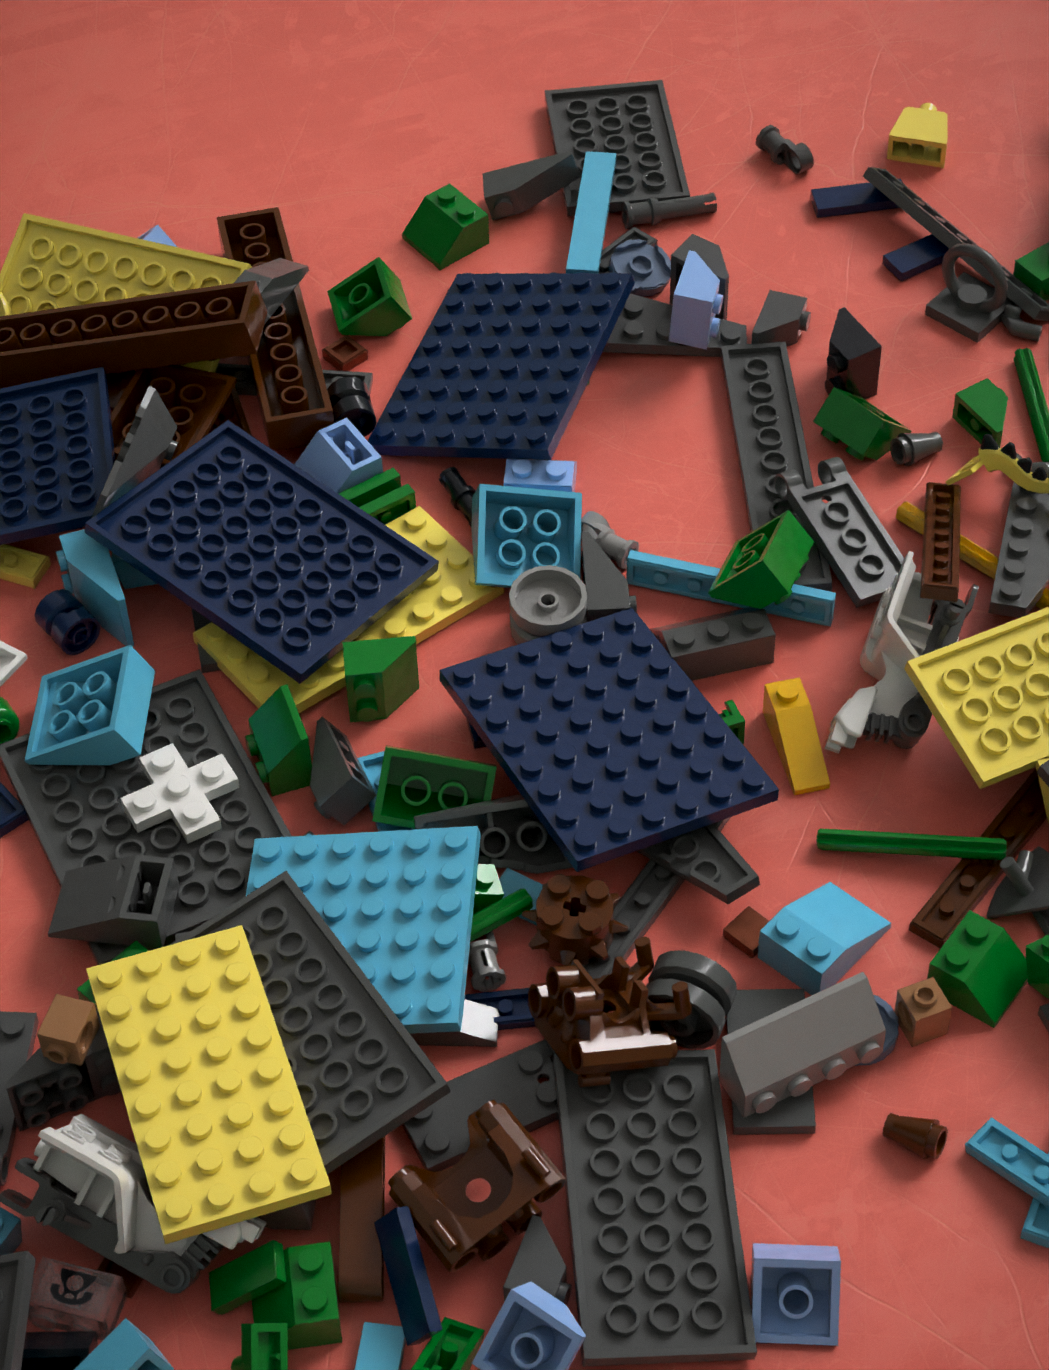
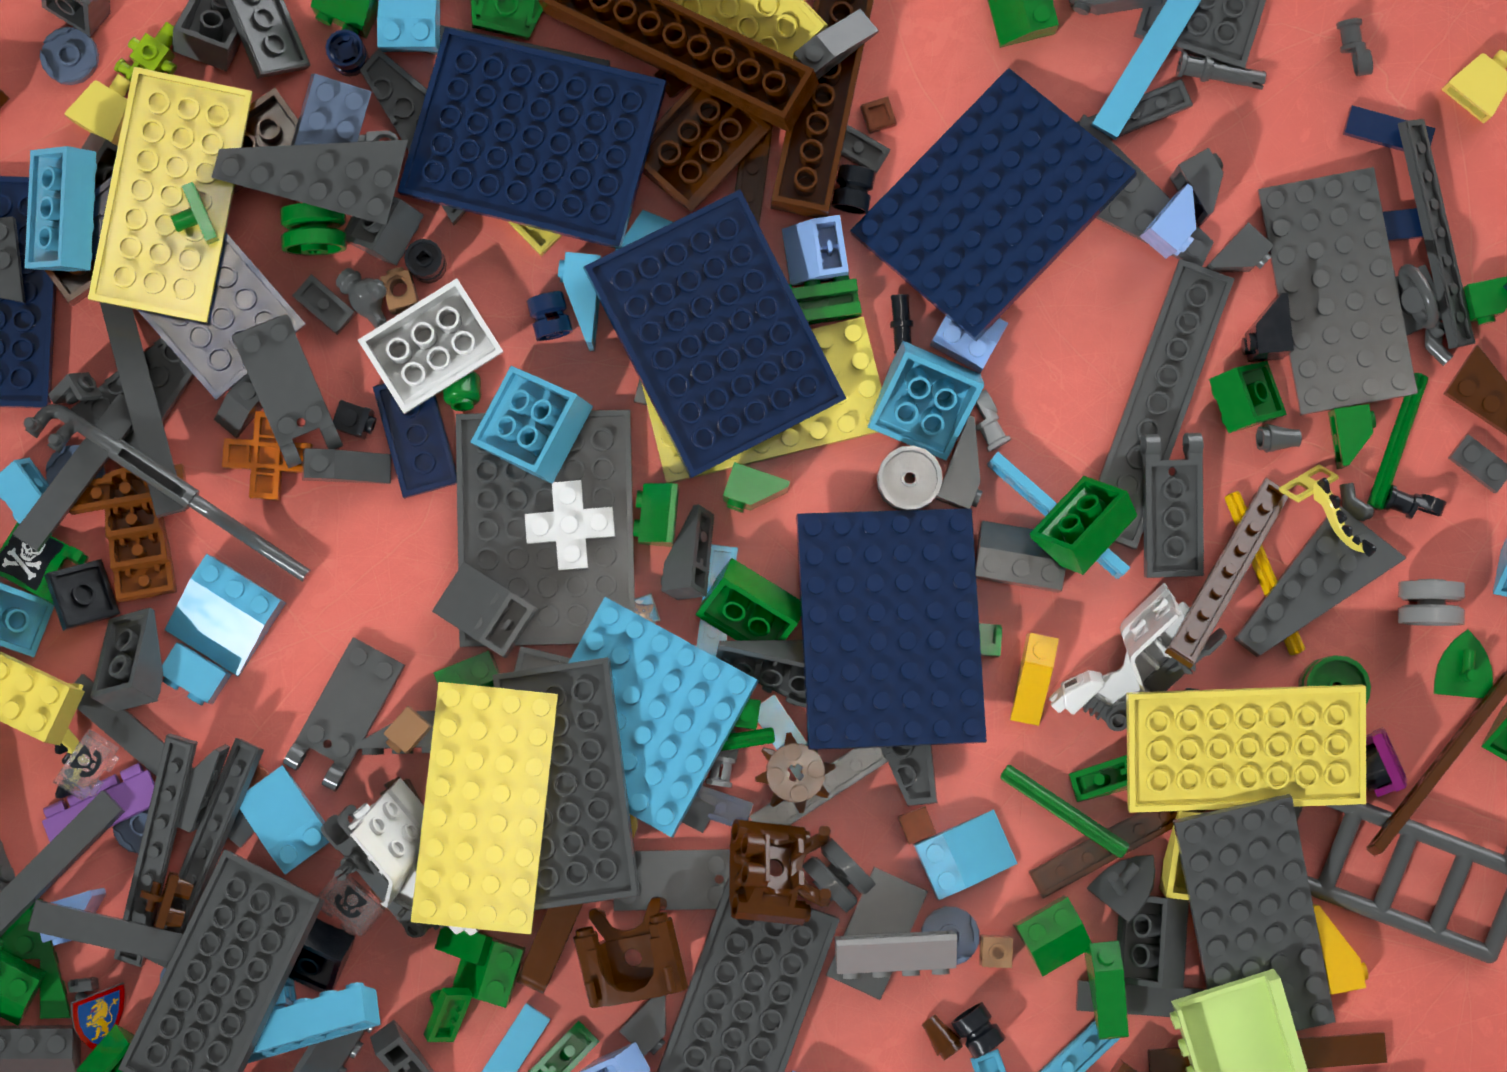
camera: 20 degrees right, 35 degrees up
dark grey wedge [91,386,178,518] -> none
green slope [327,257,412,336] -> none
dark blue tile [374,1206,442,1346] -> none
sand blue tile [608,239,671,297] -> none
none -> black wheel [951,1002,1006,1059]
none -> green slope [1069,755,1127,802]
none -> dark grey plate [1258,167,1418,416]

